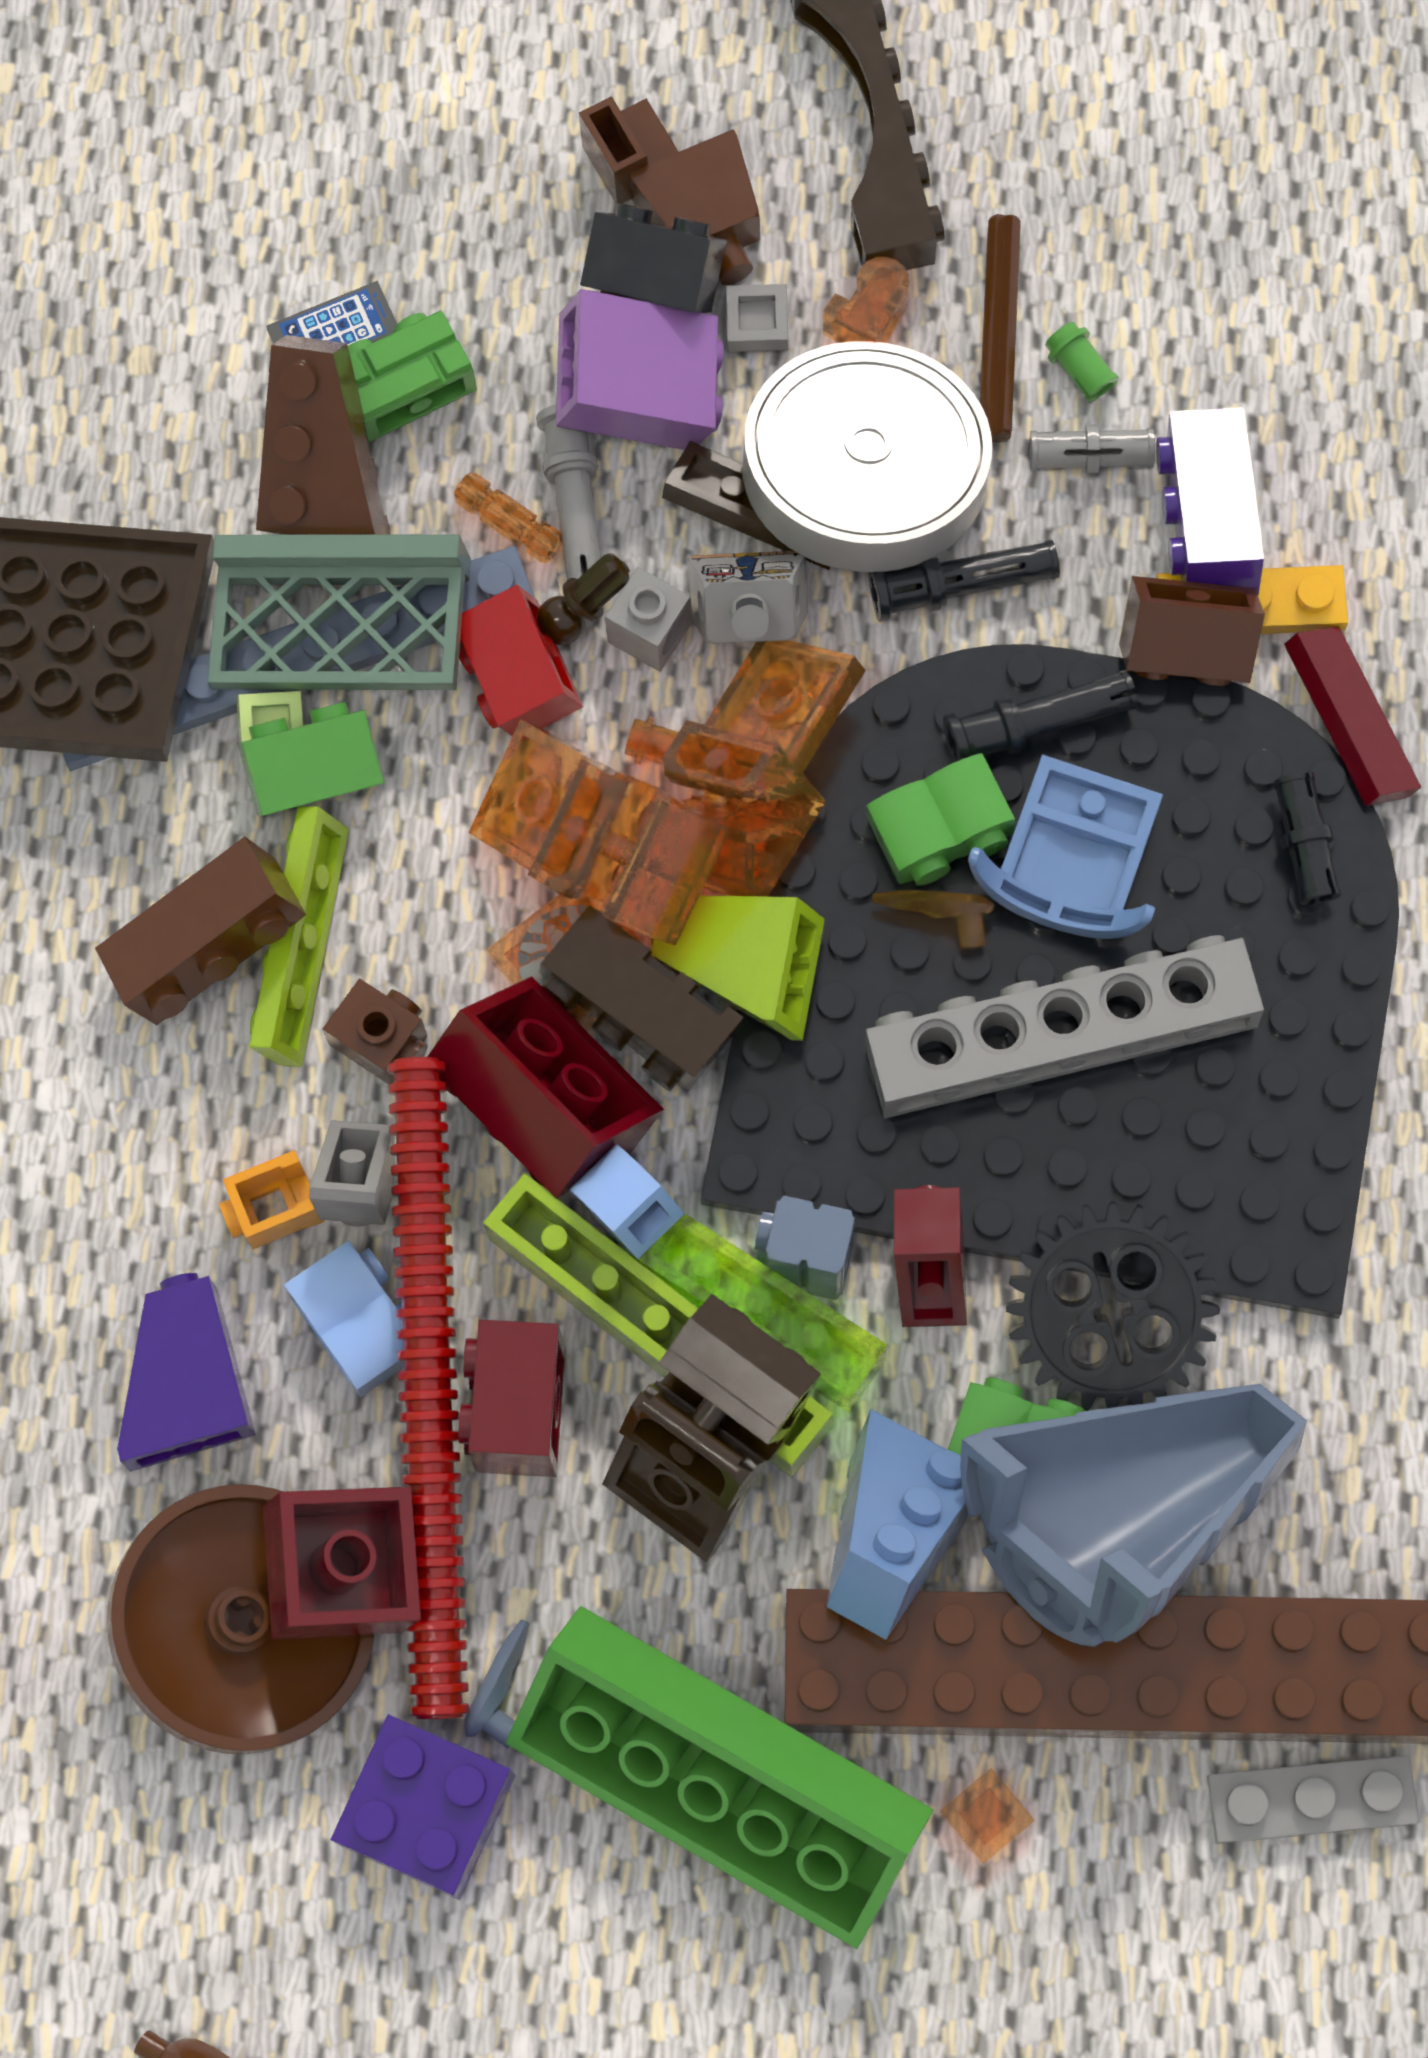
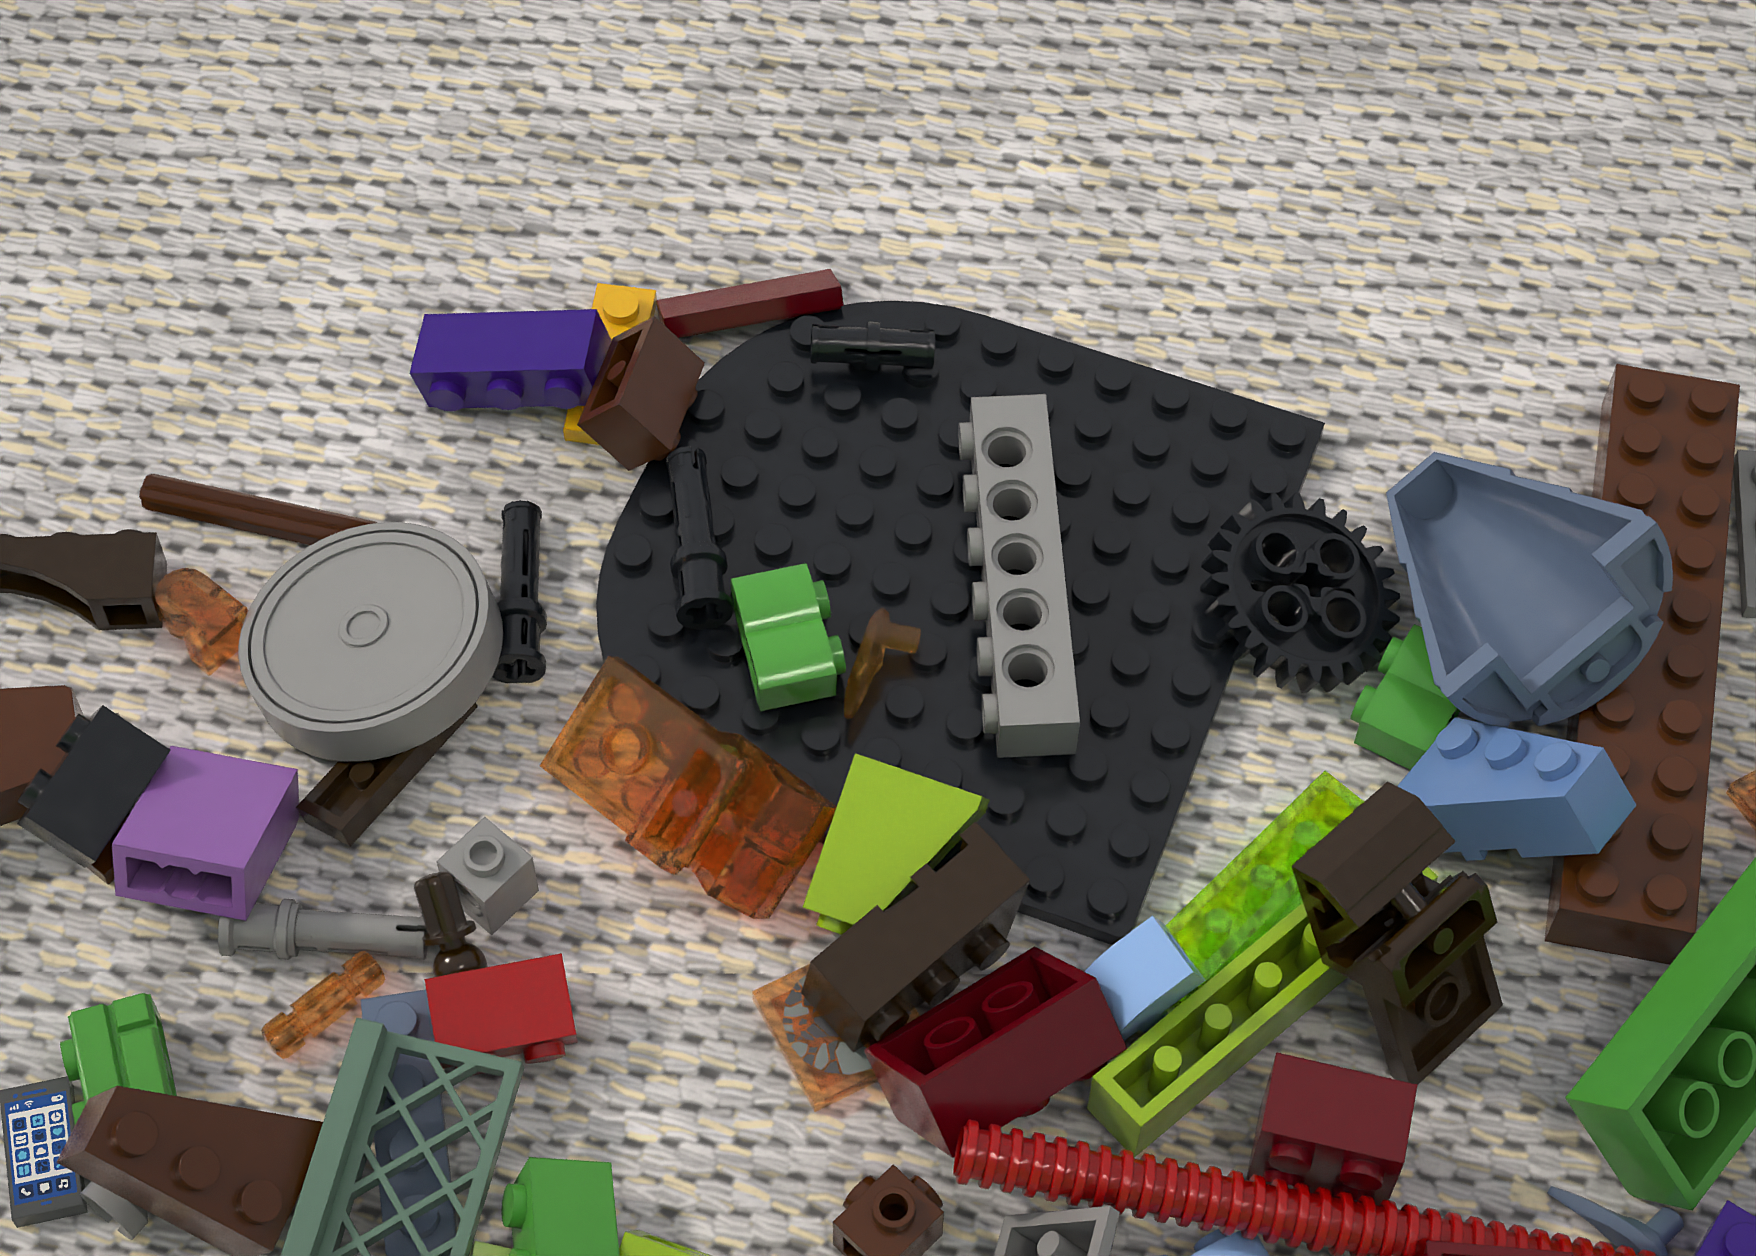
camera: 85 degrees left, 15 degrees down
clear orange piece [468,719,730,946] -> none
clear orange pin [624,716,708,777] -> none
light grey torso [688,551,808,644] -> none
light grey plate [726,284,789,352] -> none
sand blue brick [754,1195,855,1300] -> none
dark red slope [894,1185,967,1327] -> none
medium blue piece [968,754,1163,939] -> none
light grey pin [1029,424,1155,473] -> none
bright green pin [1045,322,1119,403] -> none

